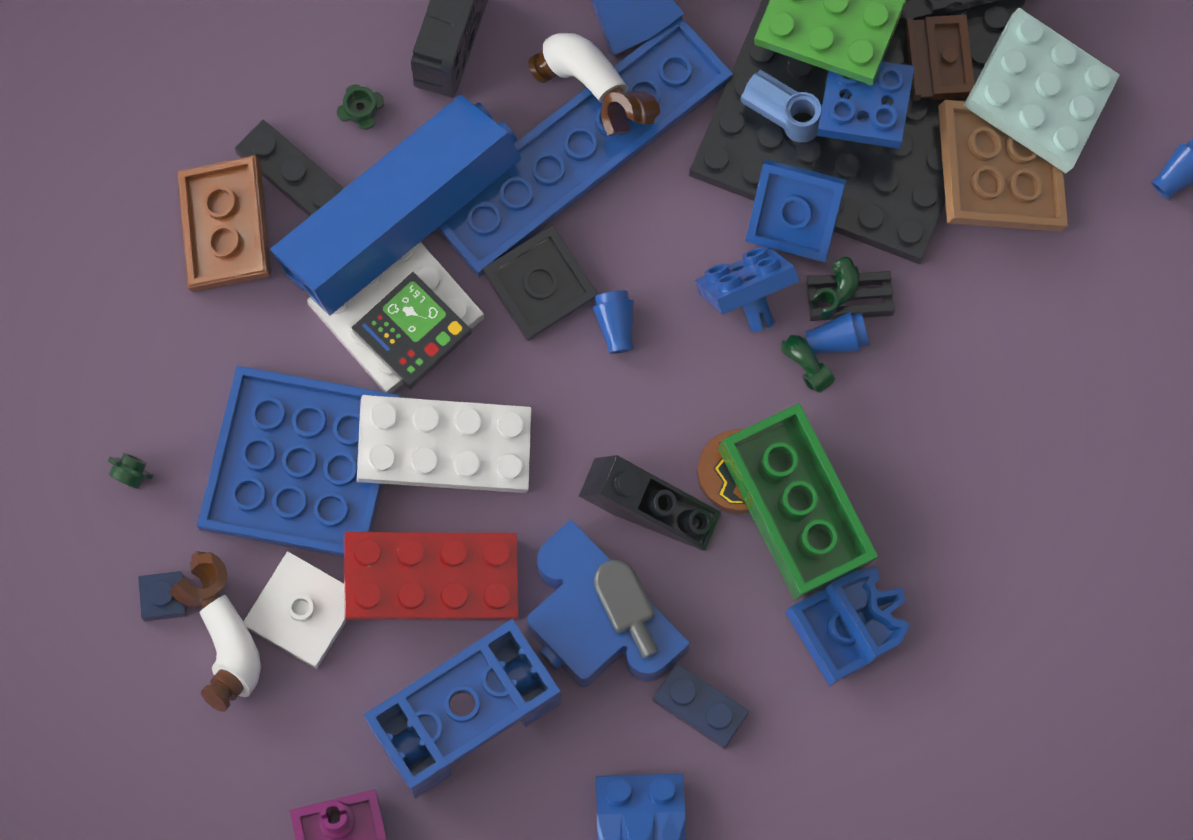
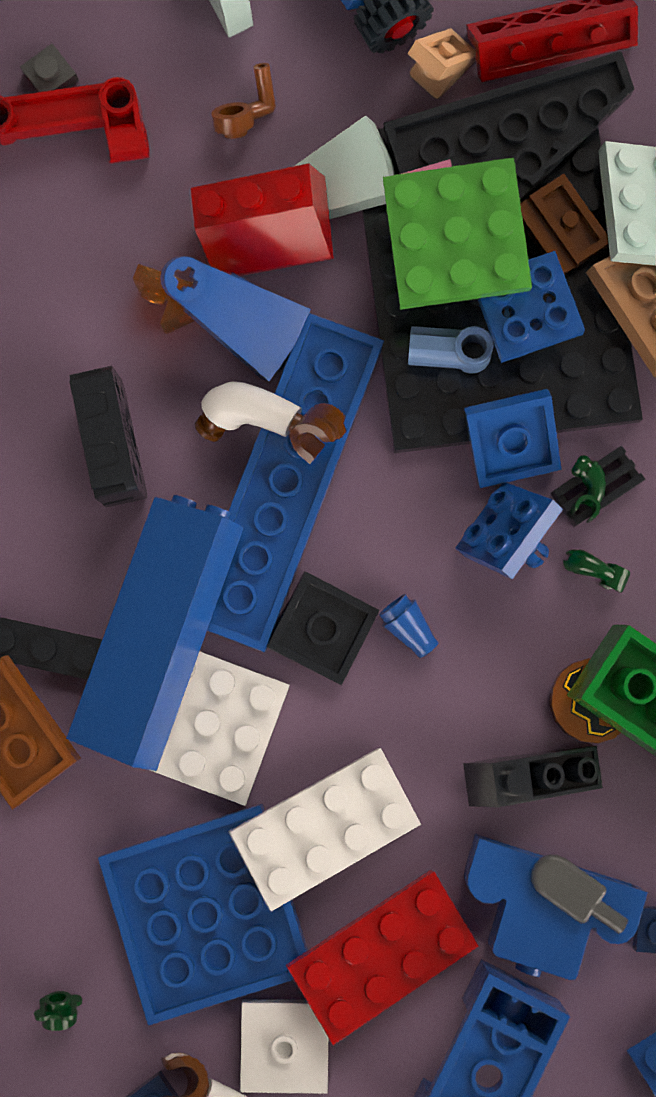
camera: 25 degrees left, 10 degrees up
dark green plate [337,84,384,130] -> none
black tile [351,272,472,390] -> none
blue cone [805,311,870,354] -> none

